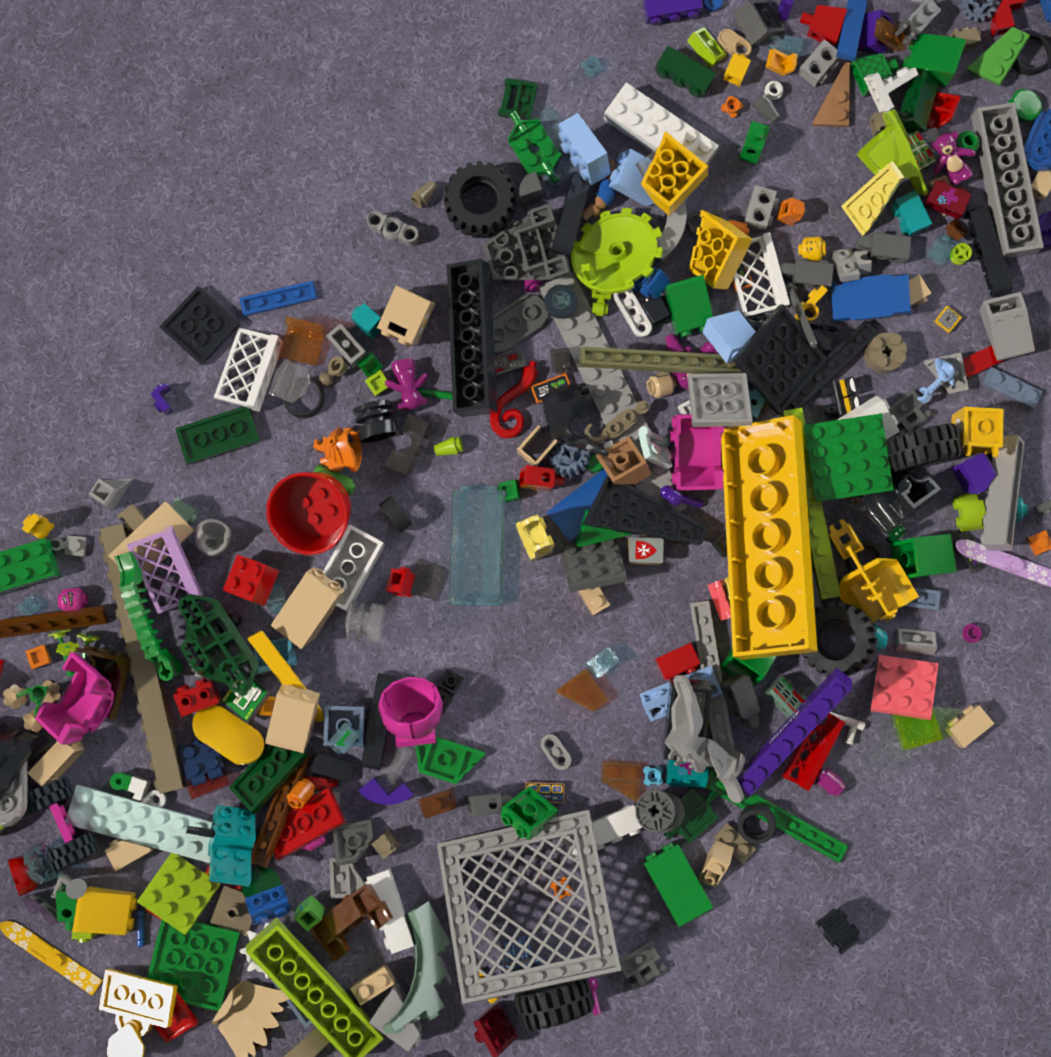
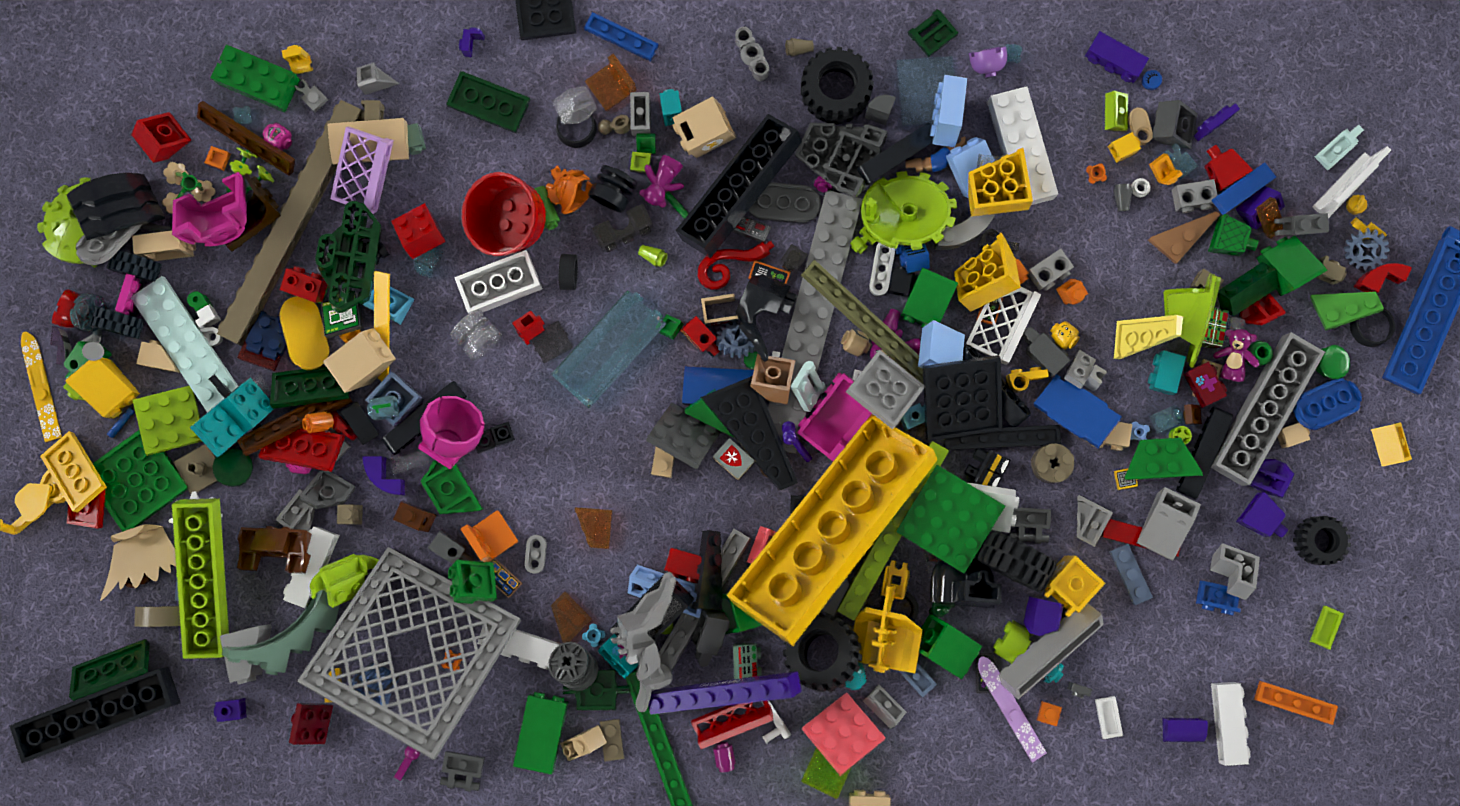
camera: 45 degrees right, 0 degrees up
green piece [114,552,183,681] -> none
light grey piece [194,519,231,556] -> none
white fence [214,328,284,412] -> none
blue bracket [245,885,291,926] -> none
tan slope [270,567,345,649] -> none
bright green brick [294,895,325,931] -> none
tan brick [350,963,396,1006] -> none
green plate [508,111,562,184] -> none
black tyre [514,979,595,1031] -> none
light yellow brick [516,514,555,562] -> none
black wheel [544,284,578,319] -> none
dark tan piece [585,401,649,444] -> none
clear light blue bracket [585,646,620,679] -> none
dark green brick [655,46,716,98] -> none
black tyre [738,804,776,844] -> none
green torso [739,121,770,165] -> none
dark grey bar [785,282,817,348] -> none
dark grey hinge [854,231,911,264] -> none
white bracket [864,67,918,112] -> none
light blue piece [917,358,954,404] -> none
magenta plate [962,624,982,643] -> none
none -> lime plate [310,554,379,608]
none -> orange bracket [461,510,518,562]
none -> black wing [692,530,723,610]
none -> medium lavender cylinder [969,46,1007,77]
none -> green wing [1124,438,1203,480]
none -> light blue plate [1130,421,1150,441]

